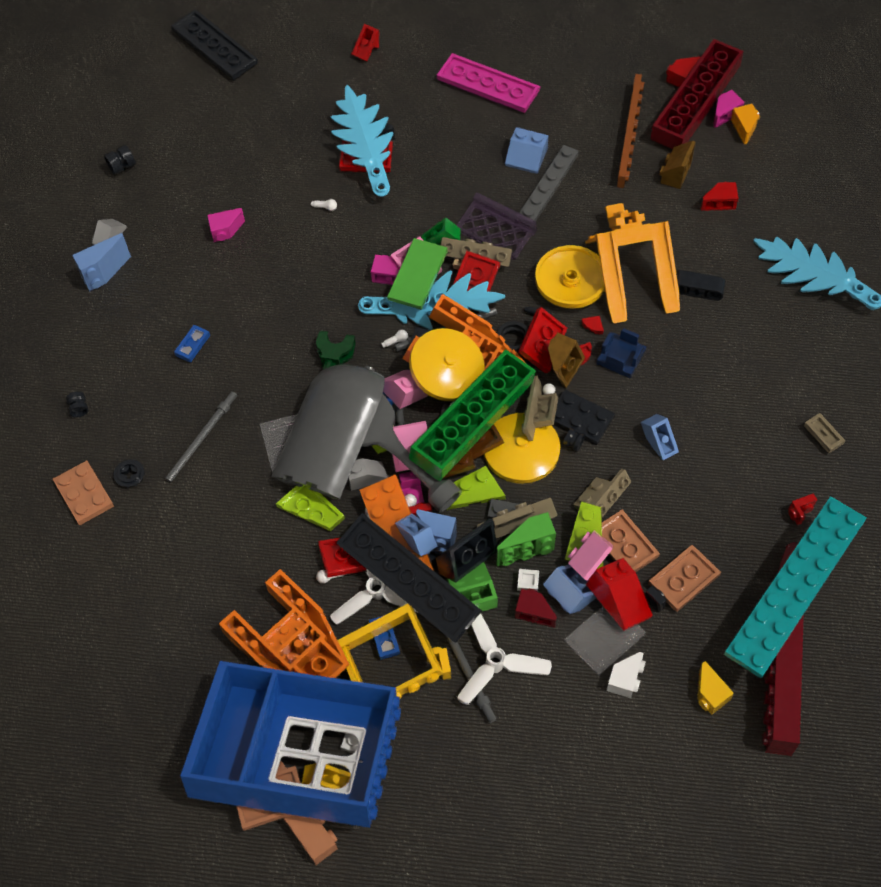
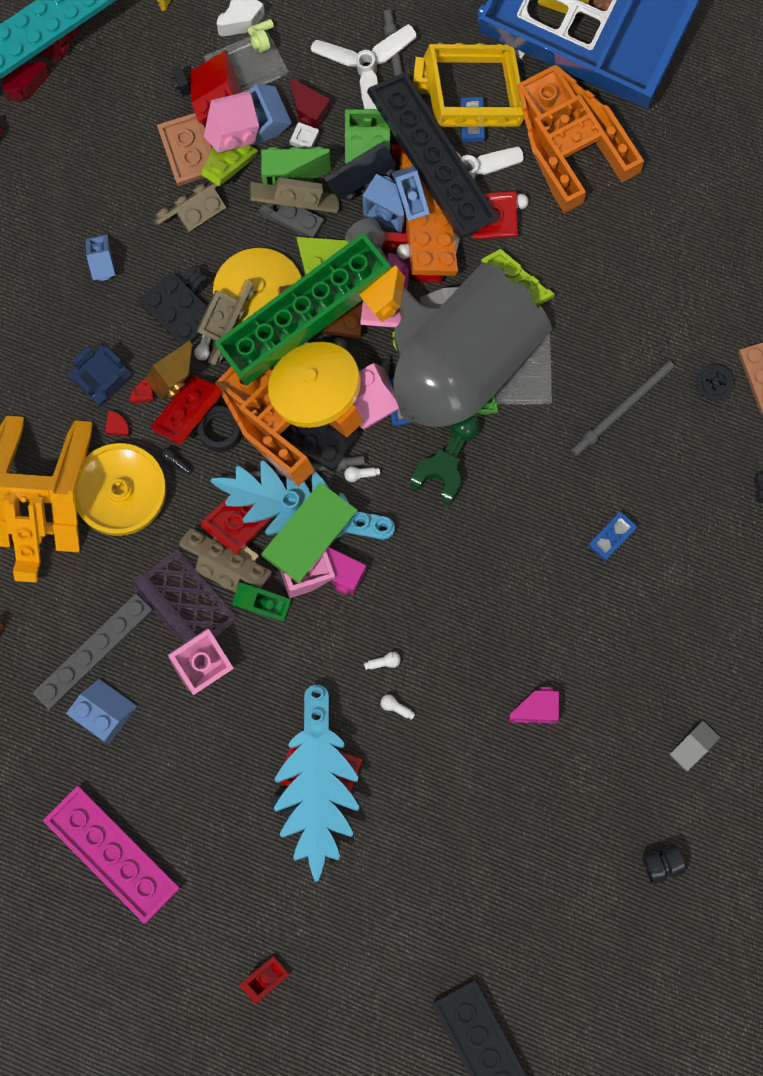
camera: 165 degrees left, 15 degrees up
medium blue slope [72,233,131,291] -> none
nougat plate [648,545,721,612] -> none
none -> bright pink slope [168,628,234,695]
none -> yellowish green plate [248,19,274,53]
none -> light orange slope [360,265,405,322]
none -> white piece [364,652,401,670]

